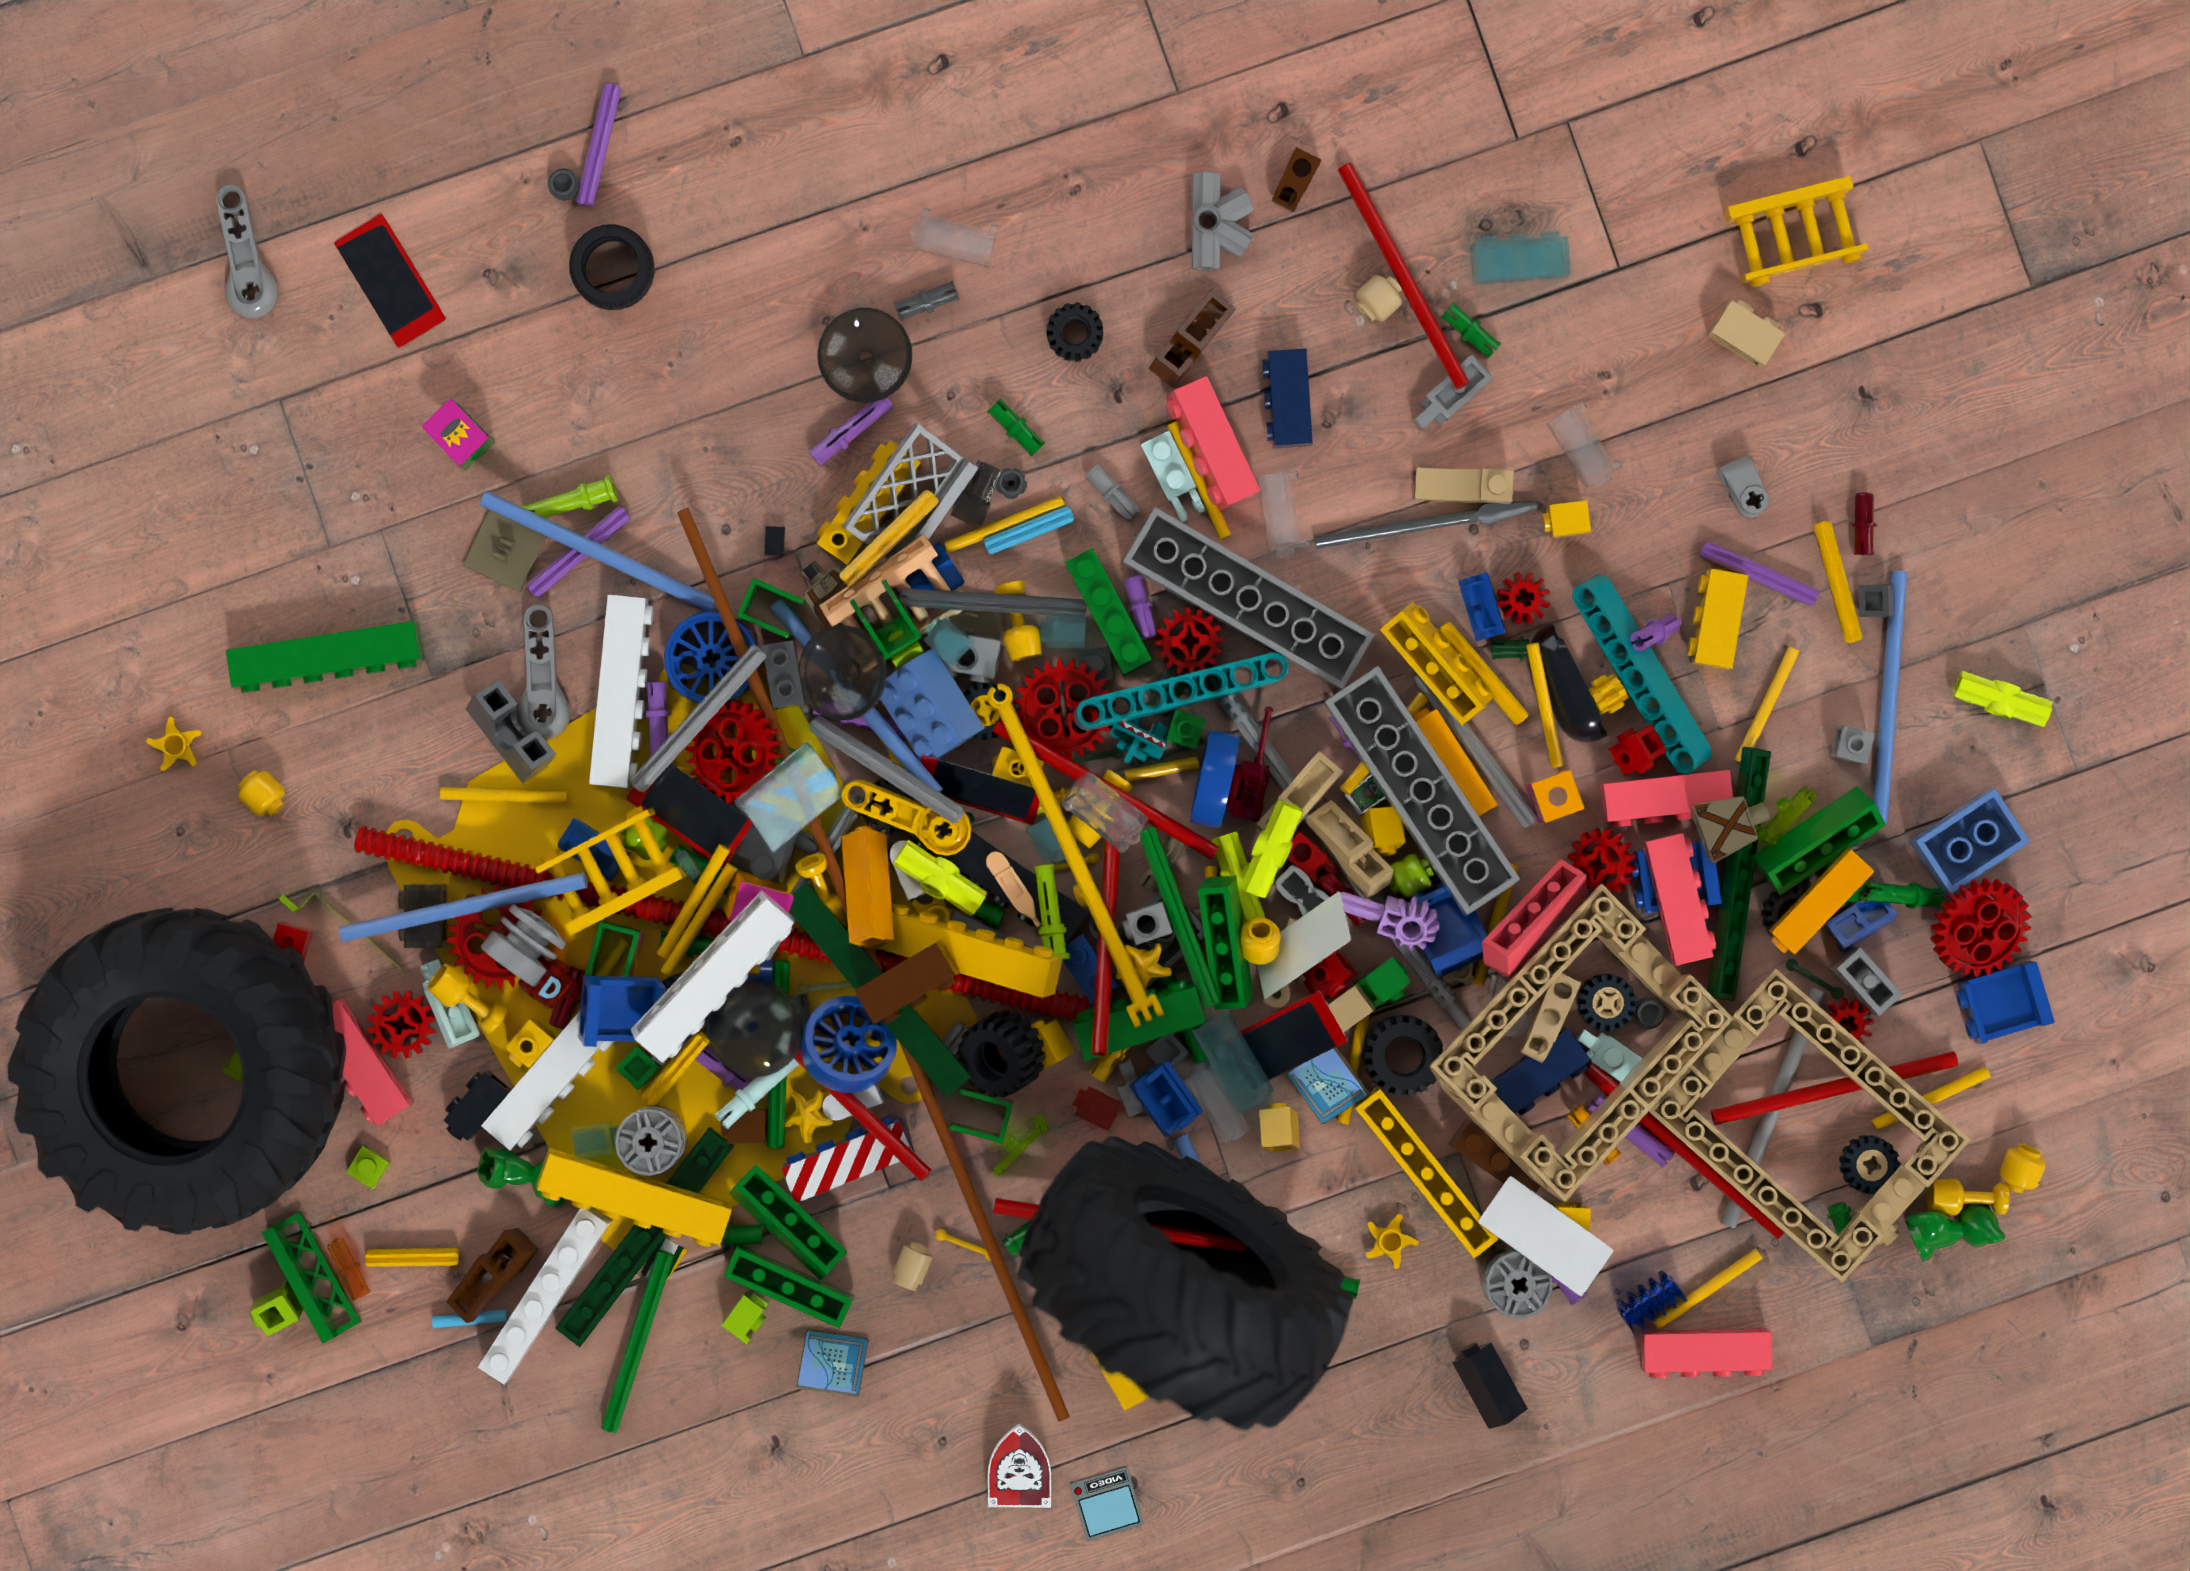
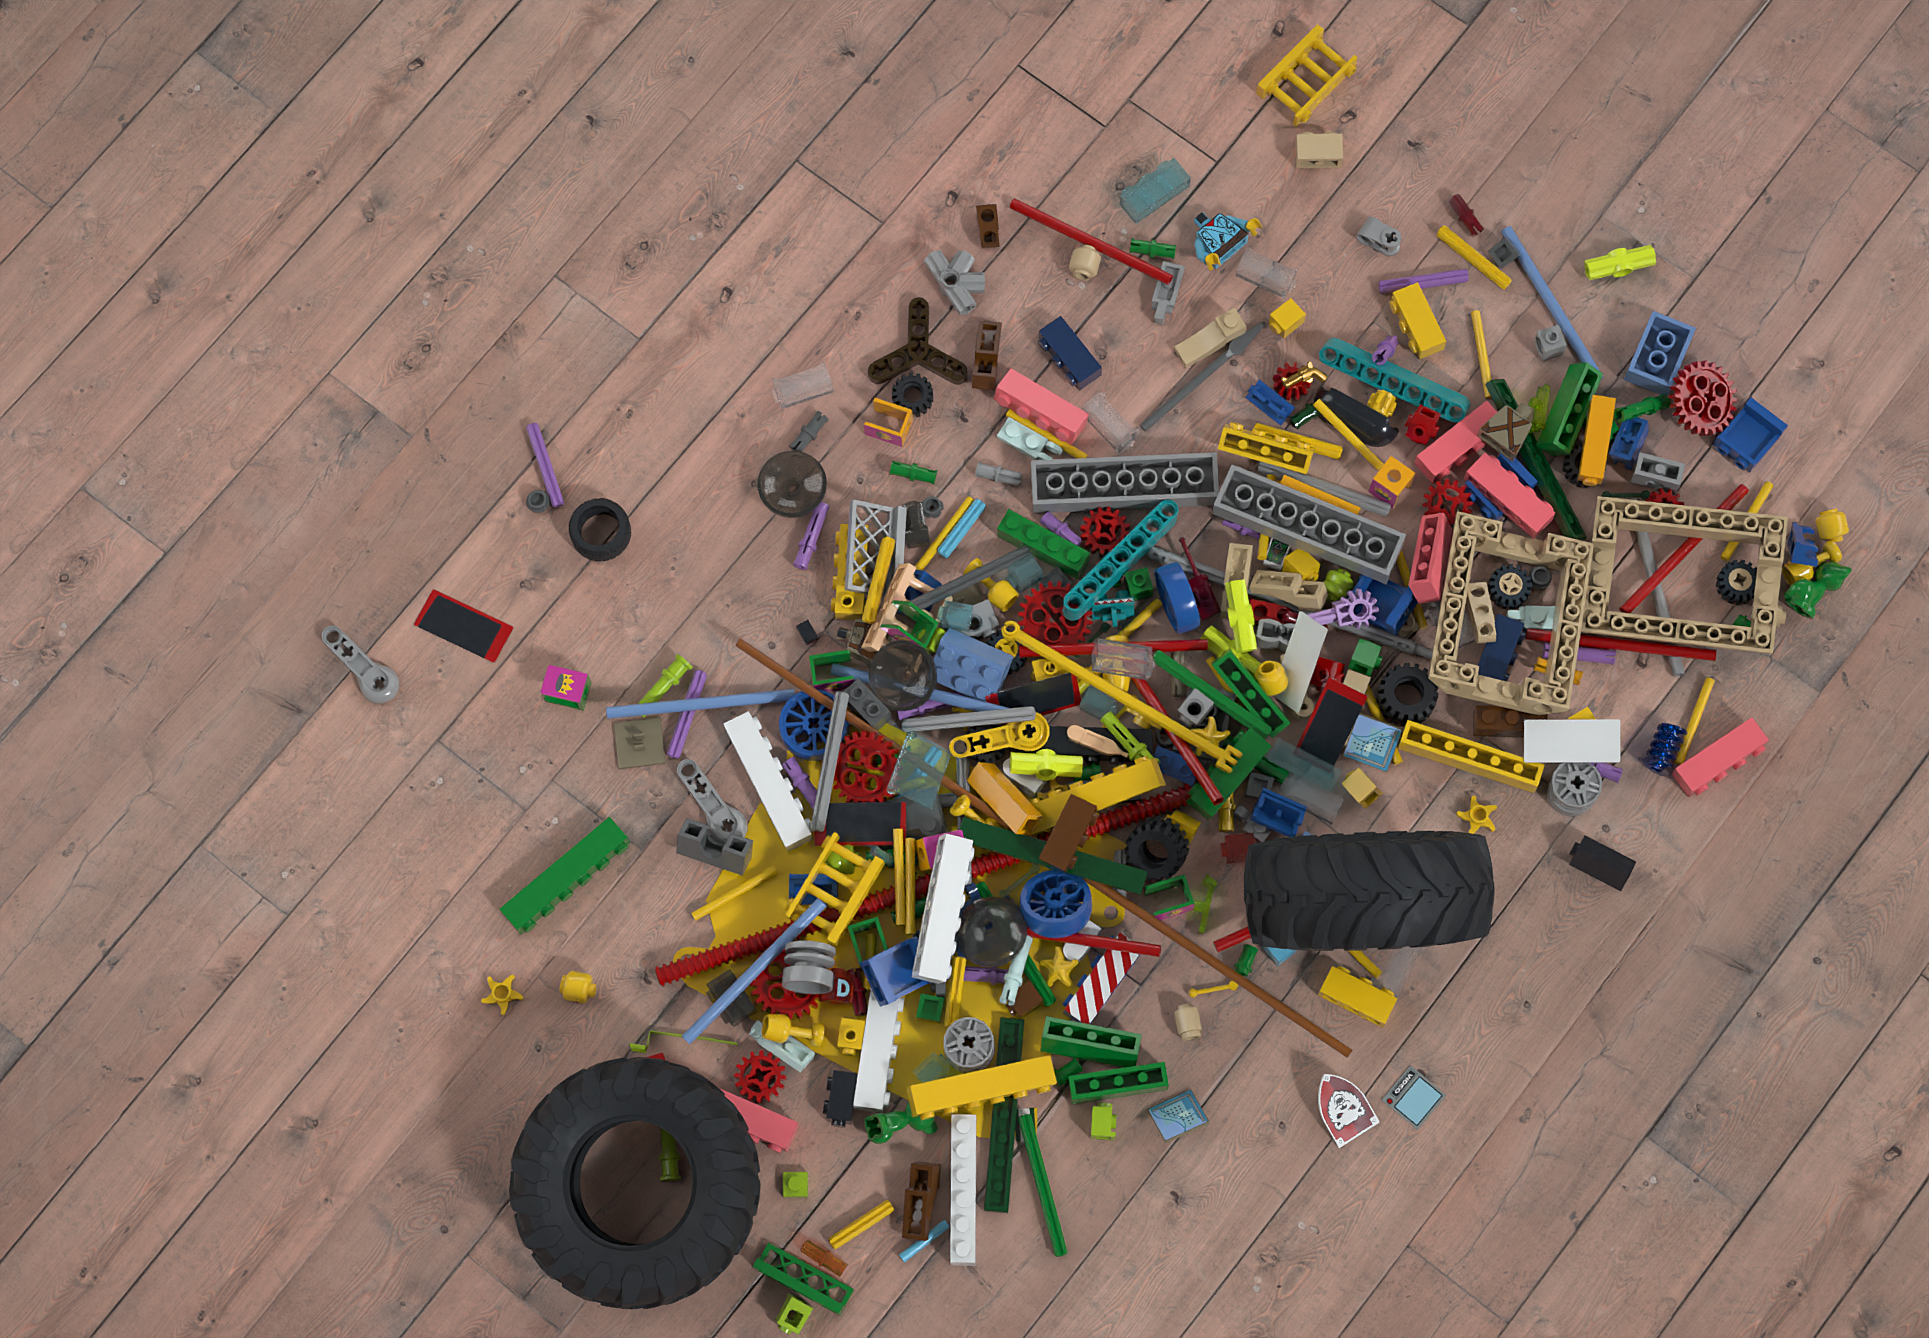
camera: 25 degrees left, 15 degrees down
none -> light orange piece [864,398,913,447]
none -> dark brown piece [868,297,968,385]
none -> torso [1194,212,1263,271]
none -> pearl gold piece [1281,361,1328,389]
none -> blue hinge [1788,522,1818,567]

